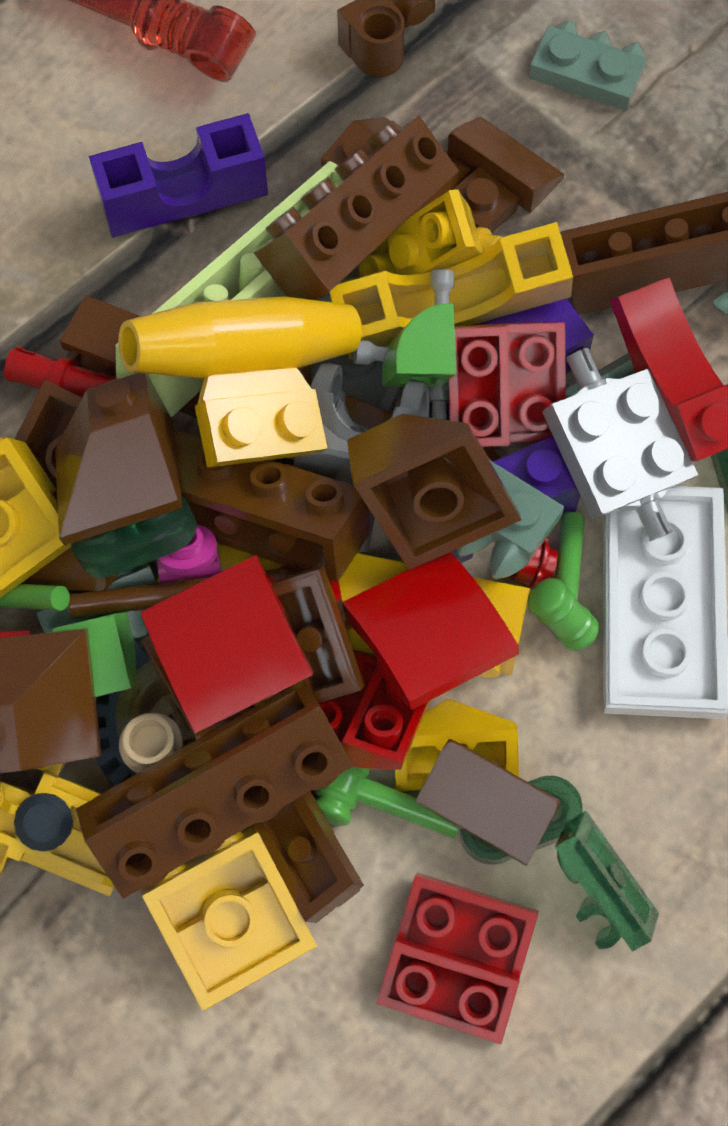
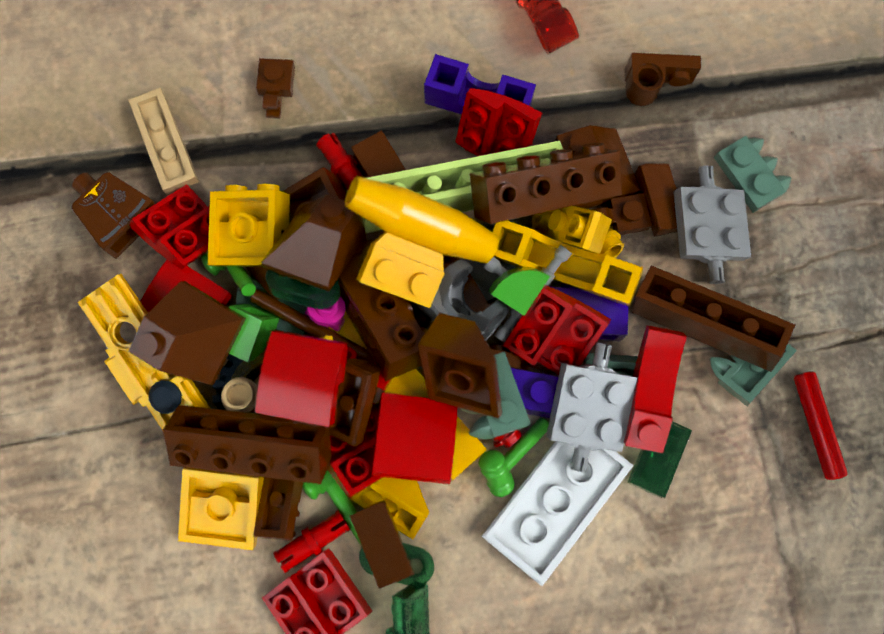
camera: 35 degrees right, 10 degrees up
none -> red pin [273,510,351,573]
none -> red slope [455,88,542,156]
none -> light grey plate [674,165,751,284]

